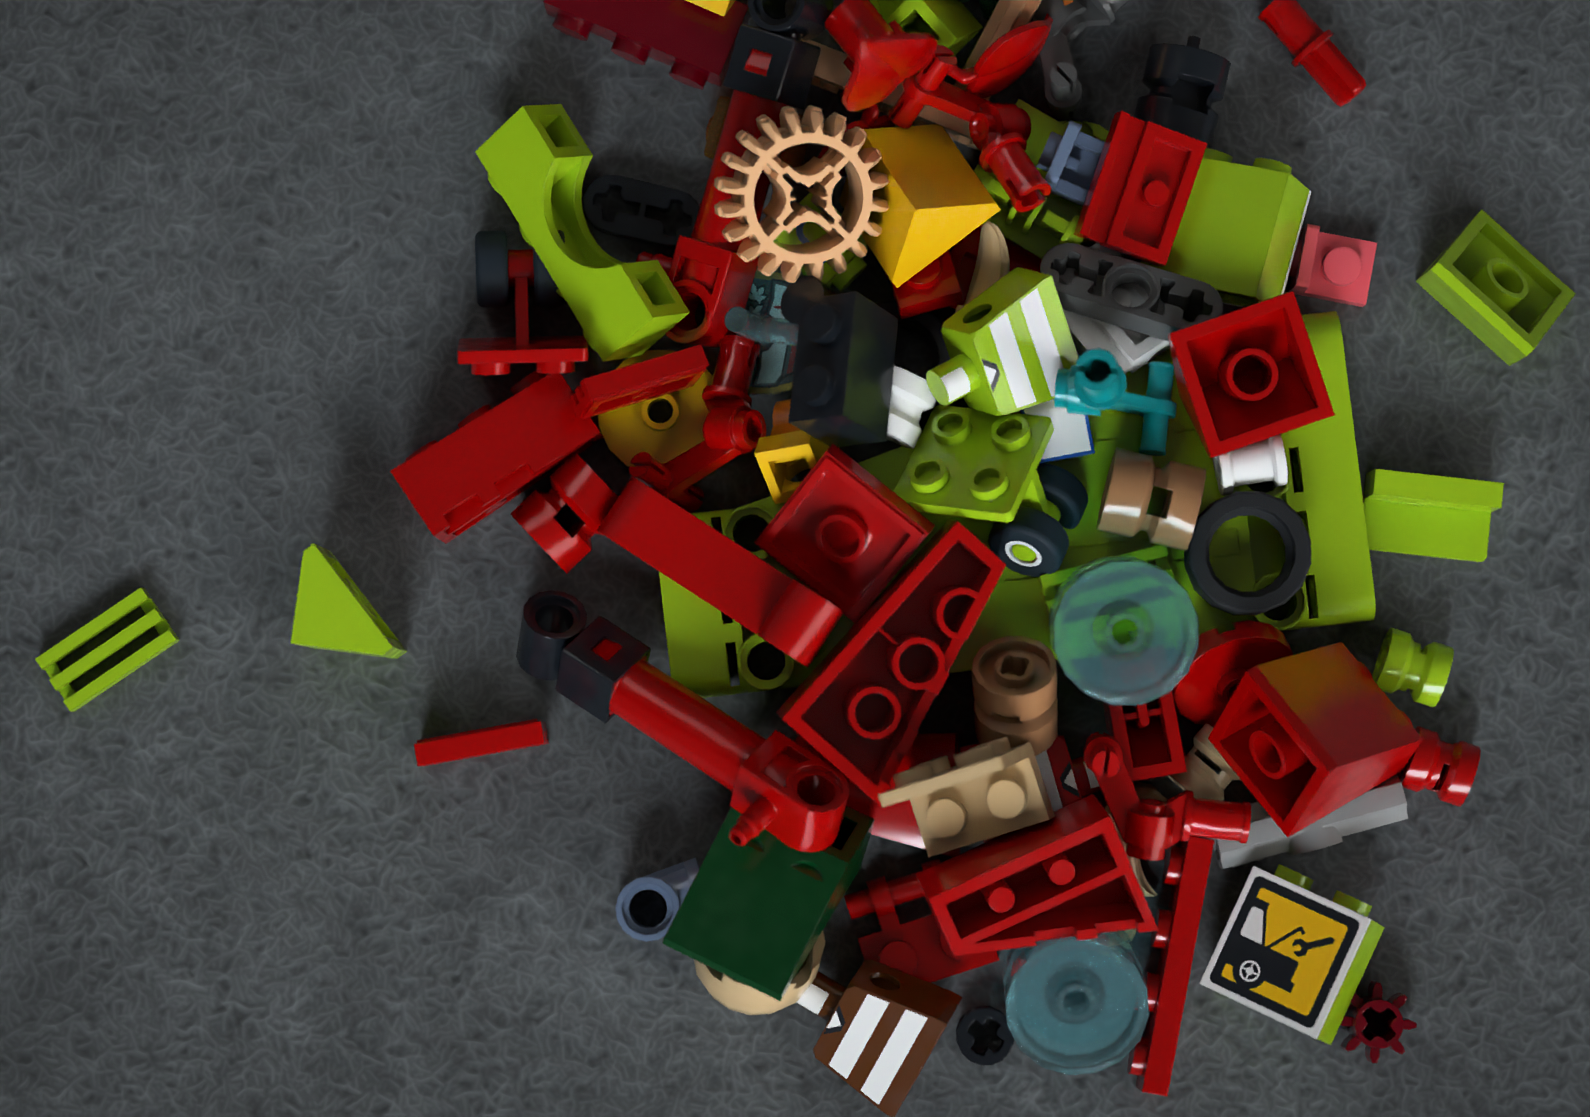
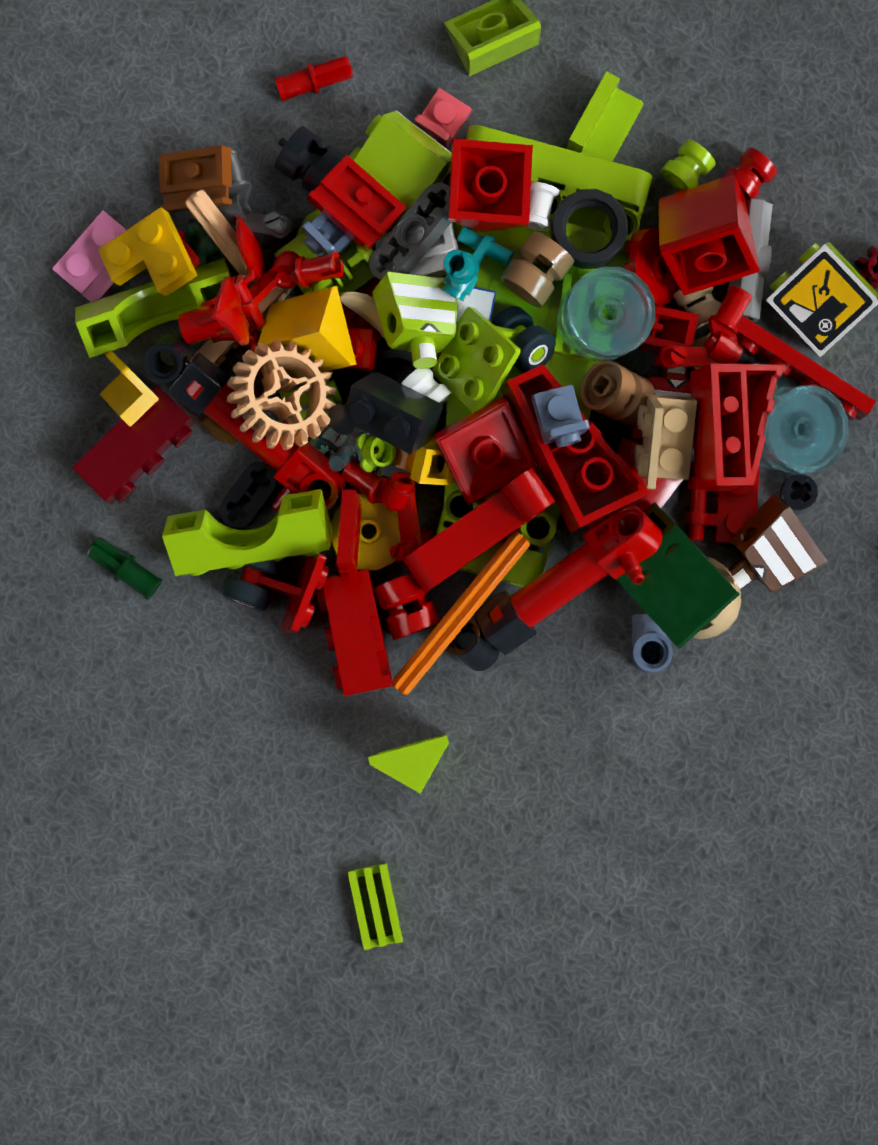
camera: 70 degrees left, 0 degrees up
red tile [414,718,549,766] -> none
none -> dark green axle [87,537,163,600]
none -> lime plate [356,434,396,472]
none -> orange axle [392,531,530,695]
none -> sand blue bracket [531,384,590,447]

